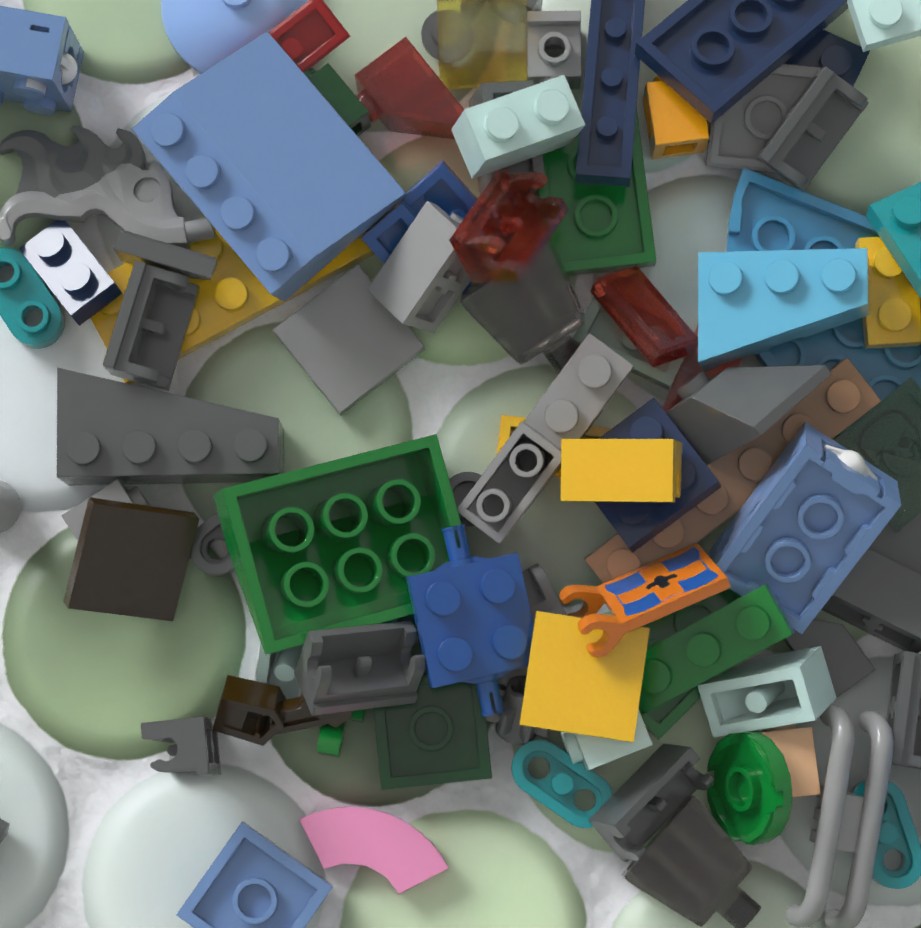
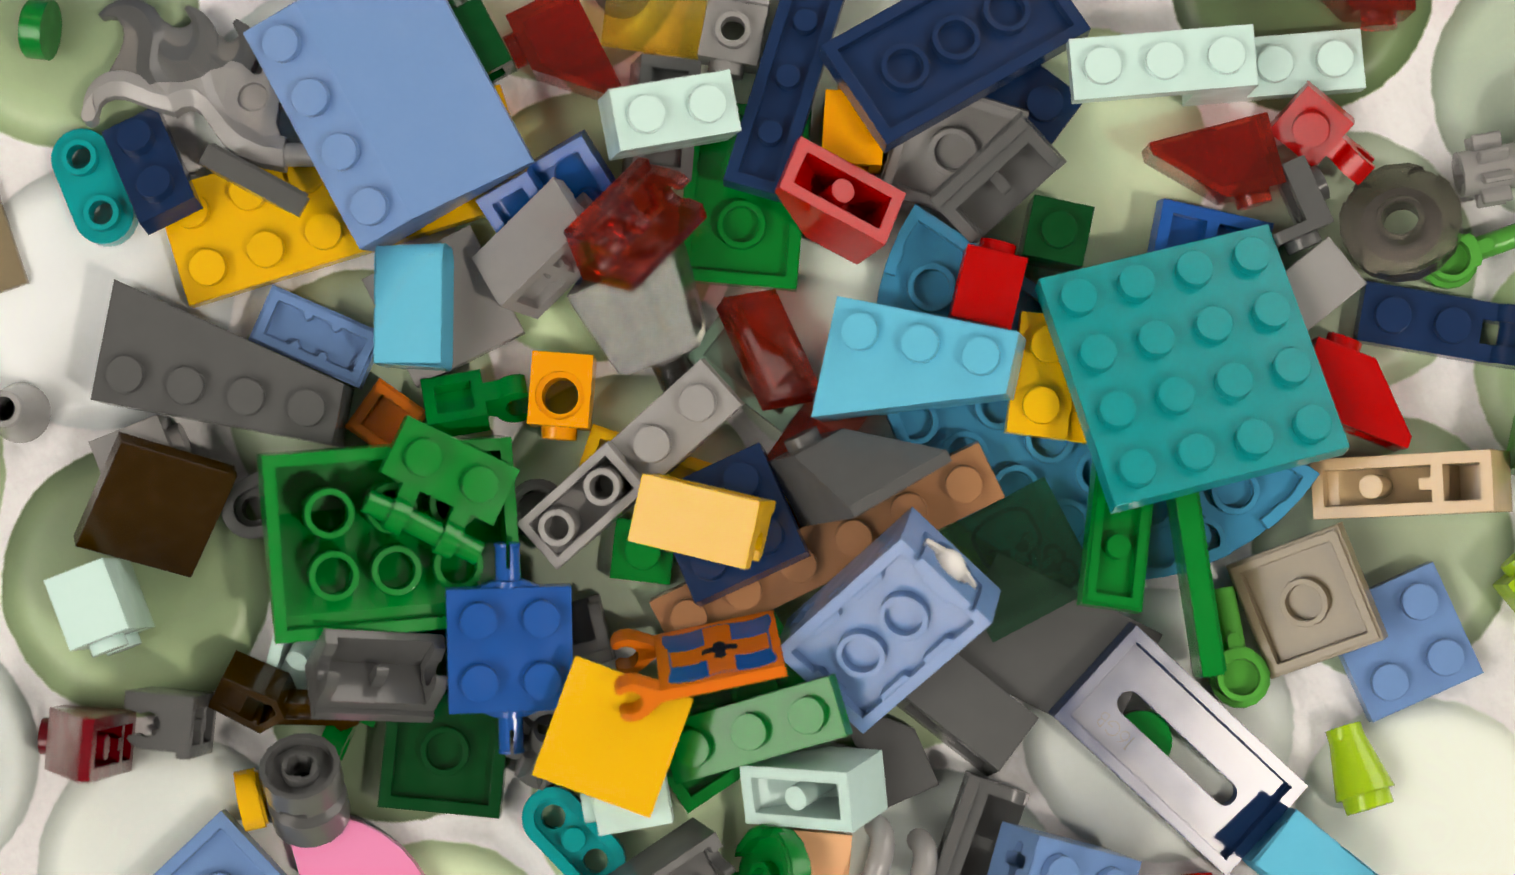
camera: 10 degrees right, 5 degrees up
dark grey hinge [103,260,200,391] -> none
none -> dark red slope [38,705,137,783]
none -> light aqua brick [43,558,155,657]
none -> yellow tile [233,767,270,832]
none -> medium blue plate [248,285,374,390]
none -> dark grey wheel [259,733,351,848]
none -> orange tile [345,378,426,445]
none -> green plate [361,415,520,565]
none -> medium azure piece [373,243,454,371]
none -> green plate [420,369,528,437]
none -> light orange brick [527,350,597,441]
none -> green plate [609,518,674,585]
none -> red slope [775,136,906,265]
none -> red brick [948,238,1028,330]
none -> dark green brick [1017,194,1095,273]

